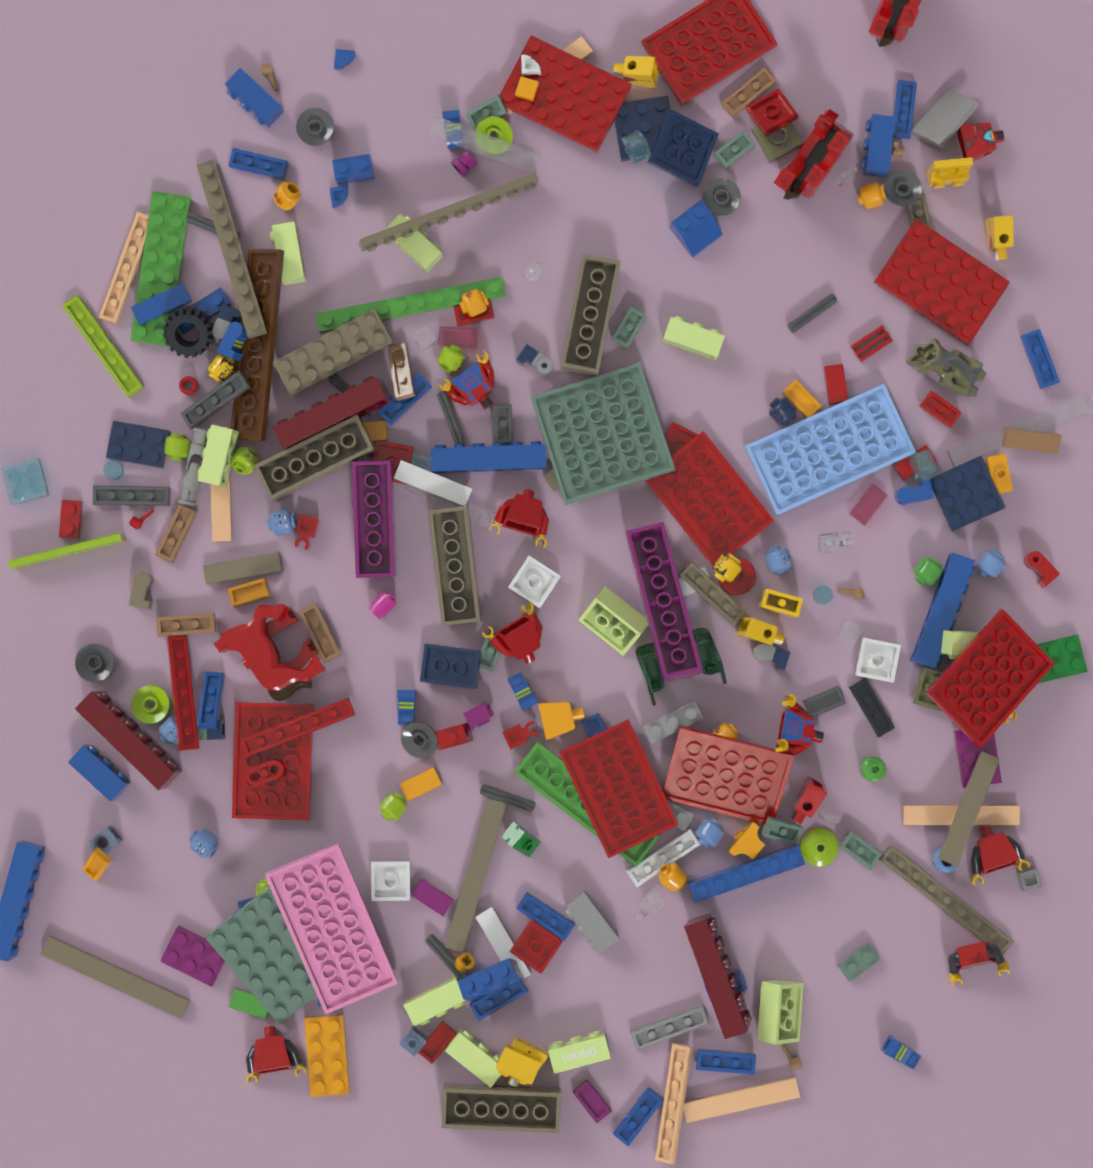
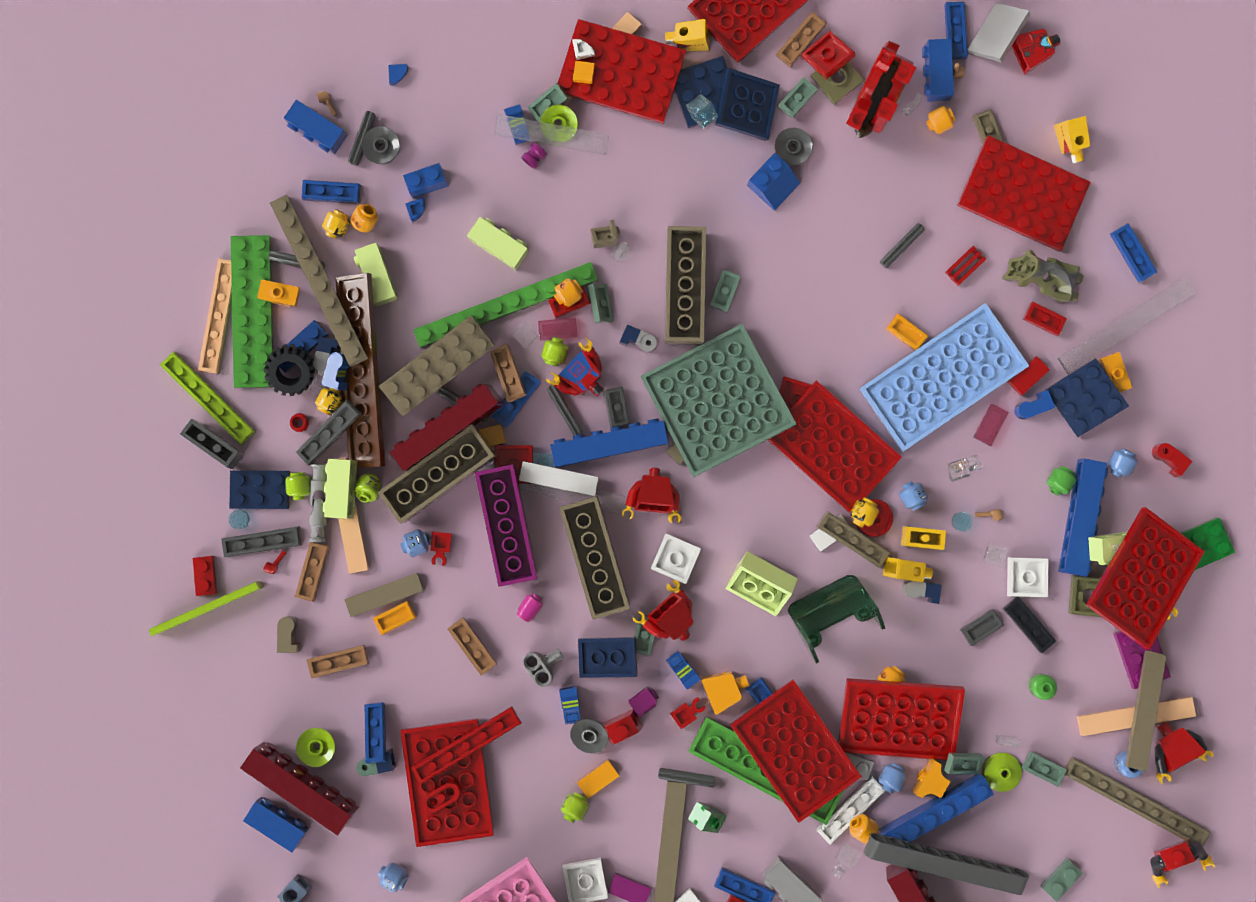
camera: 15 degrees left, 0 degrees up
clear light blue plate [1,458,49,505] -> none
dark grey dish [75,644,114,682] -> none
blue tile [131,283,192,326] -> none
medium blue head [159,716,178,745] -> none
red tile [166,636,200,752] -> none
red piece [214,604,327,701] -> none
dark tan plate [359,172,539,252] -> none
magenta brick [625,522,703,683] -> none
light grey brick [642,701,703,744] -> none
yellowish green brick [662,316,725,360] -> none
dark blue head [769,397,797,426] -> none
torso [775,694,824,755] -> none
red torso [791,776,827,824] -> none
red tile [823,364,848,404] -> none
dark grey dish [884,171,922,207] -> none
clear light blue brick [908,449,938,481] -> none
yellow plate [926,157,973,189] -> none
medium nougat tile [1002,427,1062,454] -> none
light grey tile [1017,867,1042,891] -> none
none -> dark grey brick [180,418,244,469]
none -> light orange brick [257,279,301,307]
none -> yellow head [322,209,351,239]
none -> dark grey axle [348,111,376,166]
none -> light grey beam [523,649,563,687]
none -> sand green plate [588,284,614,323]
none -> dark tan bracket [590,220,620,248]
none -> dark grey beam [864,833,1030,895]

